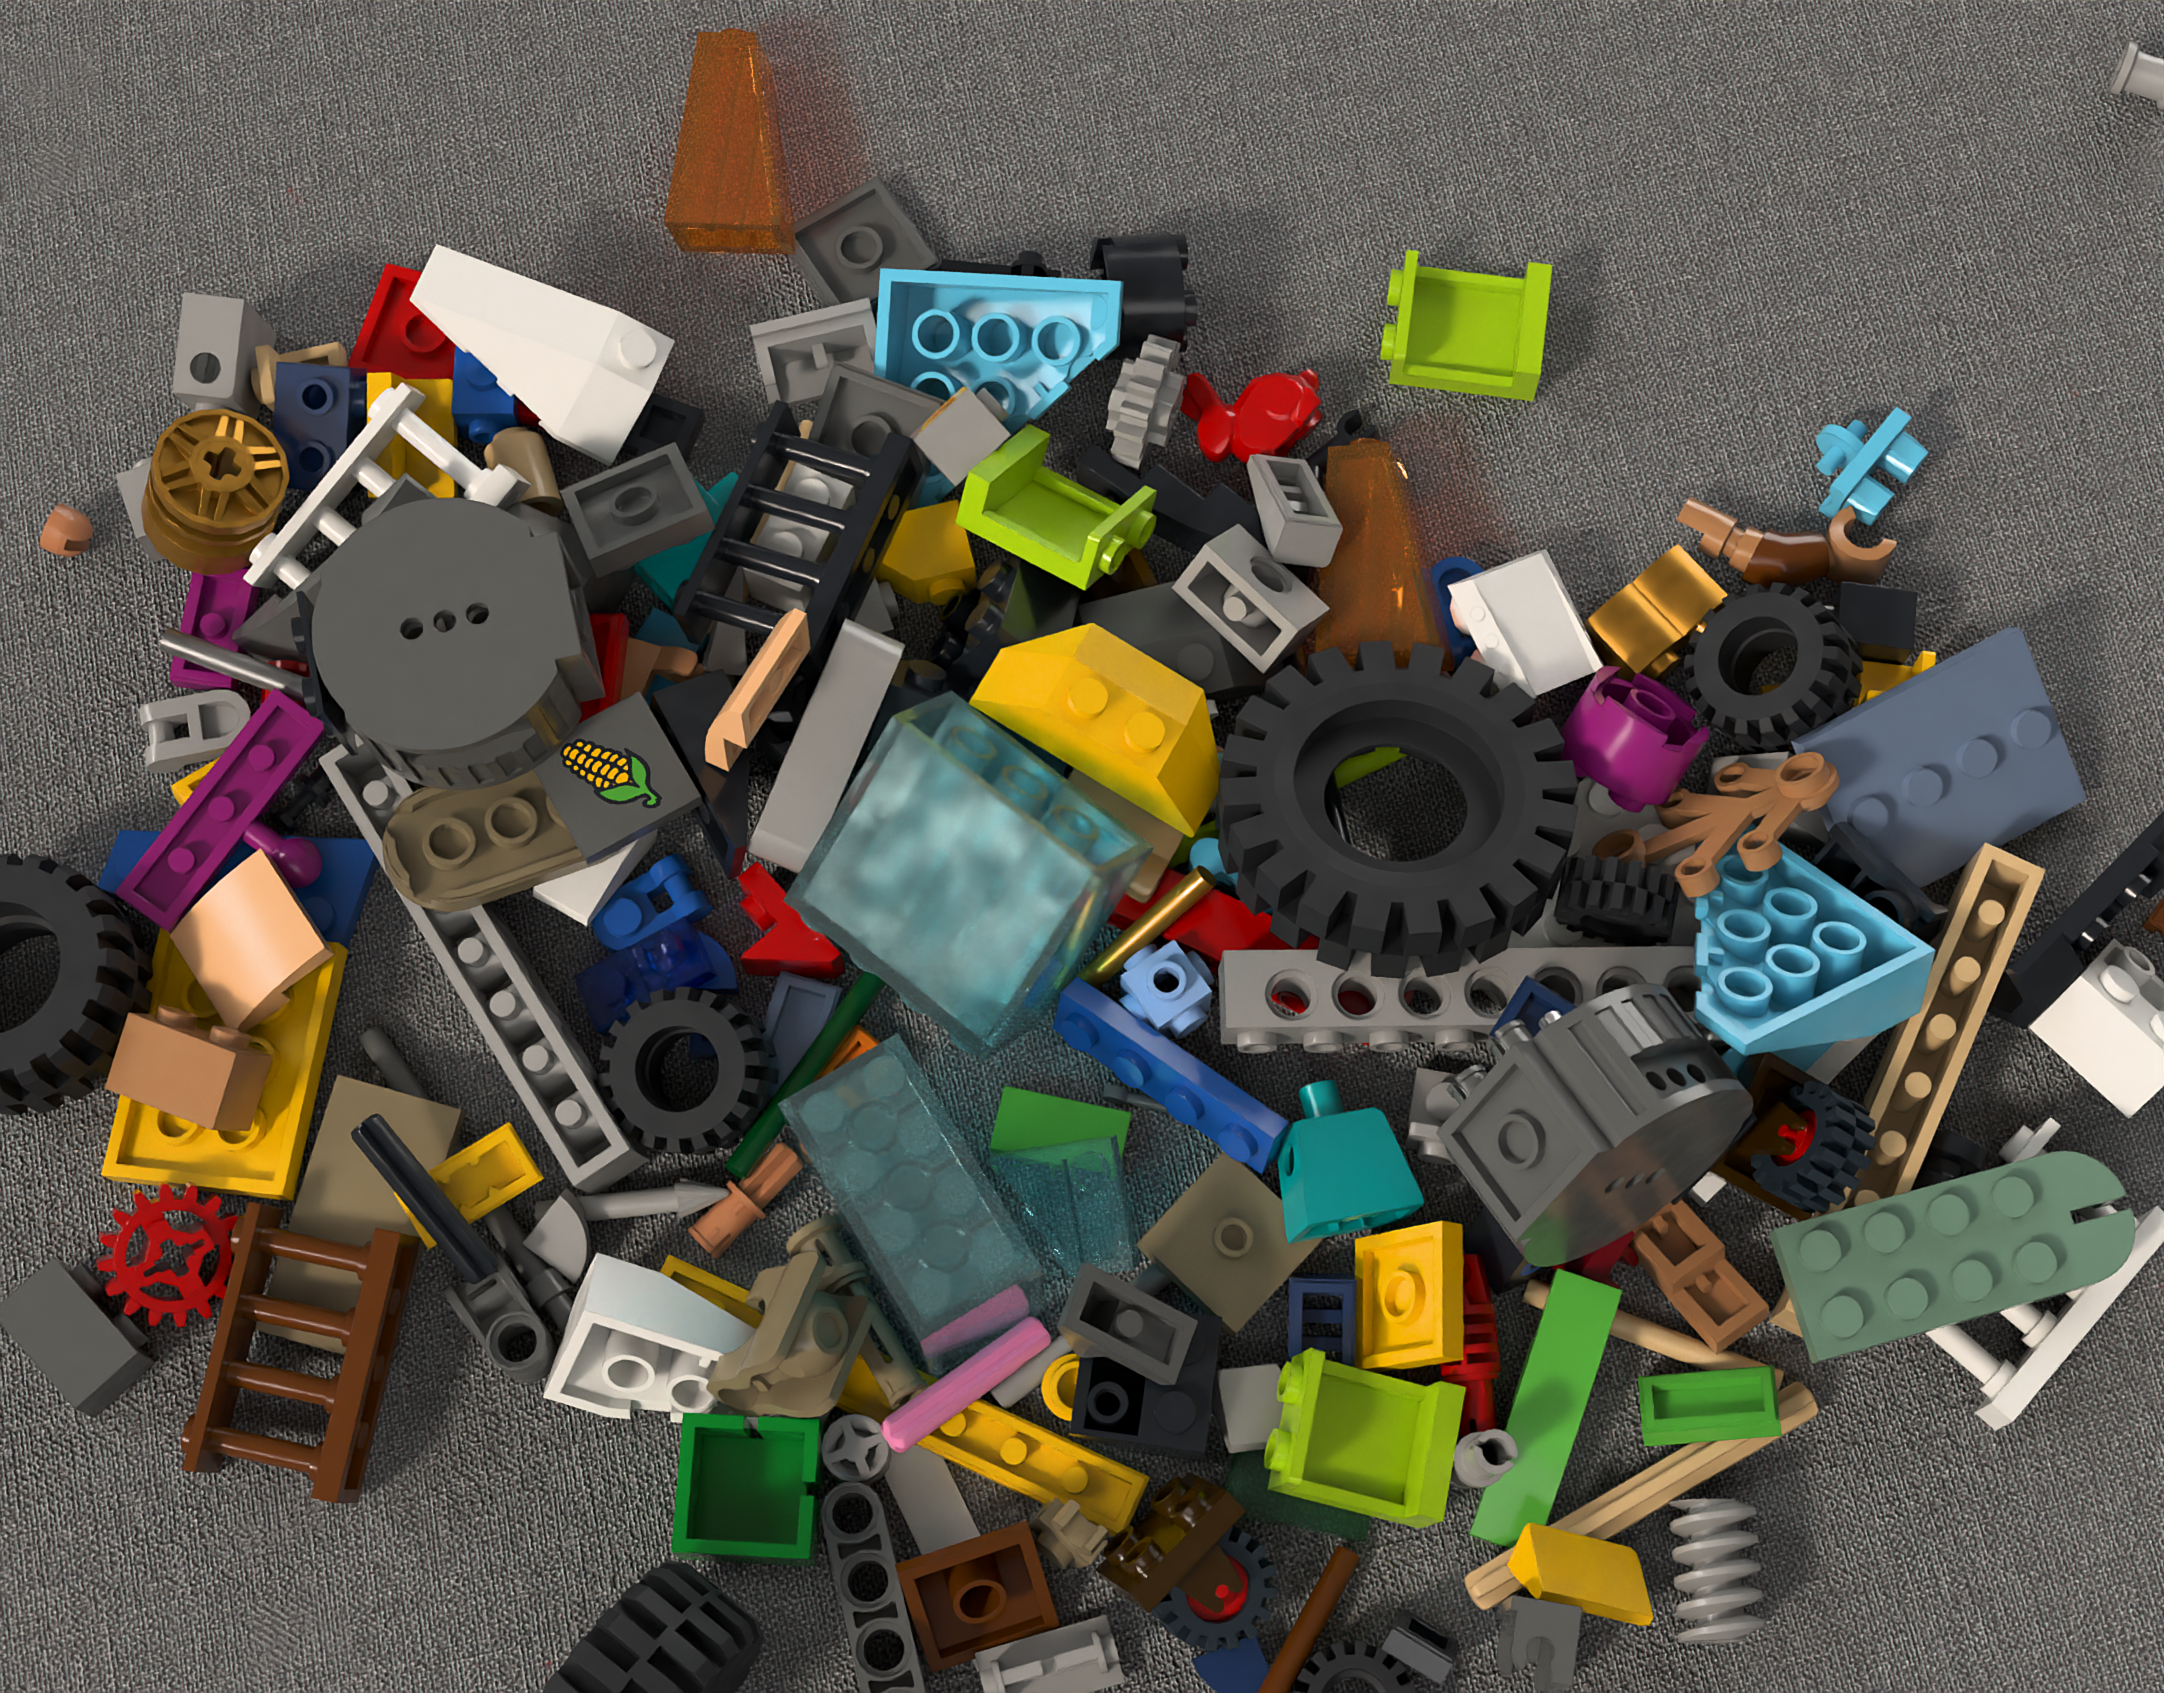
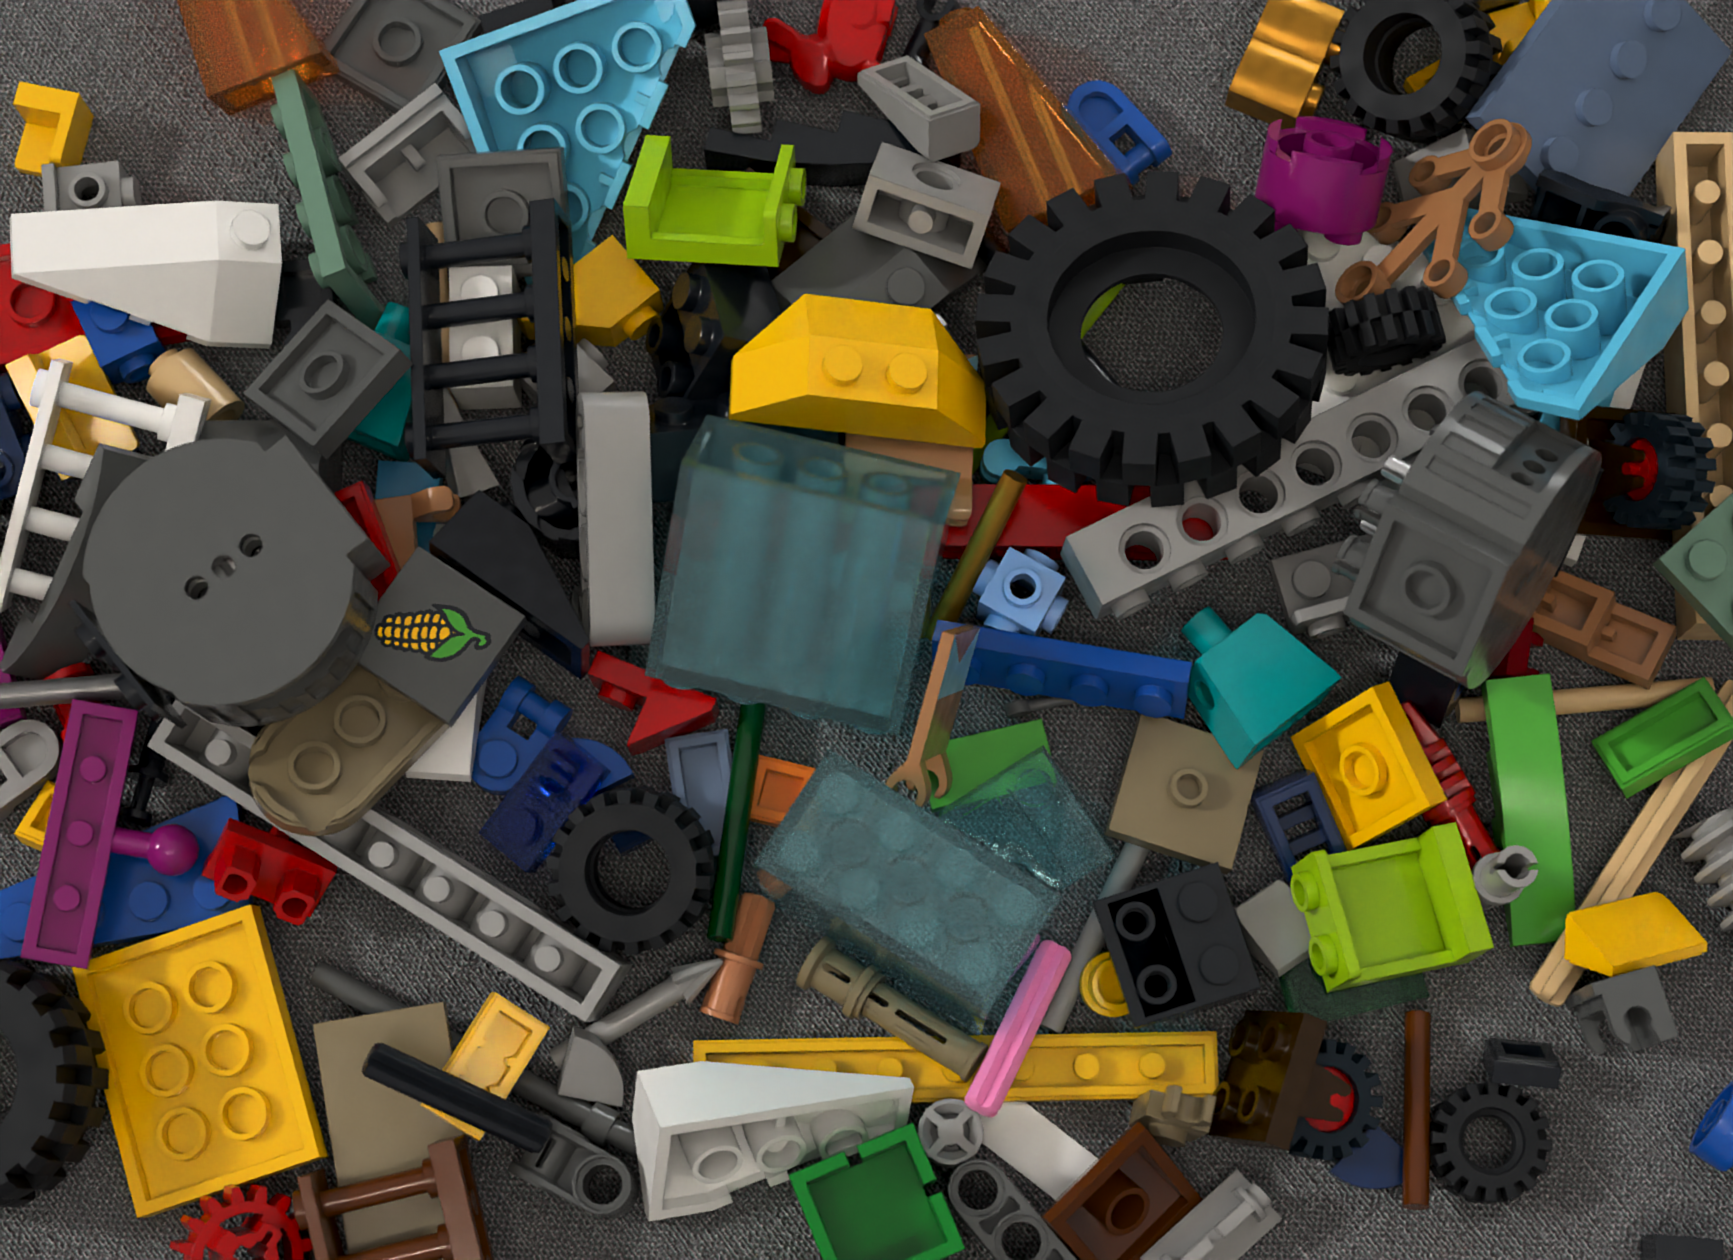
camera: 25 degrees left, 5 degrees up
medium nougat brick [105,1005,273,1131] -> none
light nougat slope [170,848,335,1033] -> none
light nougat slope [705,608,811,772] -> none
dark tan piece [706,1251,877,1418] -> none
light grey brick [909,386,1011,486] -> none
dark grey slope [1057,1262,1198,1385] -> none
white slope [1447,549,1604,698] -> none
dark blue tile [1489,975,1577,1040] -> none
none -> yellow panel [13,81,94,177]
none -> light grey brick [41,160,142,212]
none -> red hips [201,817,337,926]
none -> sand green wing [270,68,386,330]
none -> medium nougat flag [883,624,980,811]

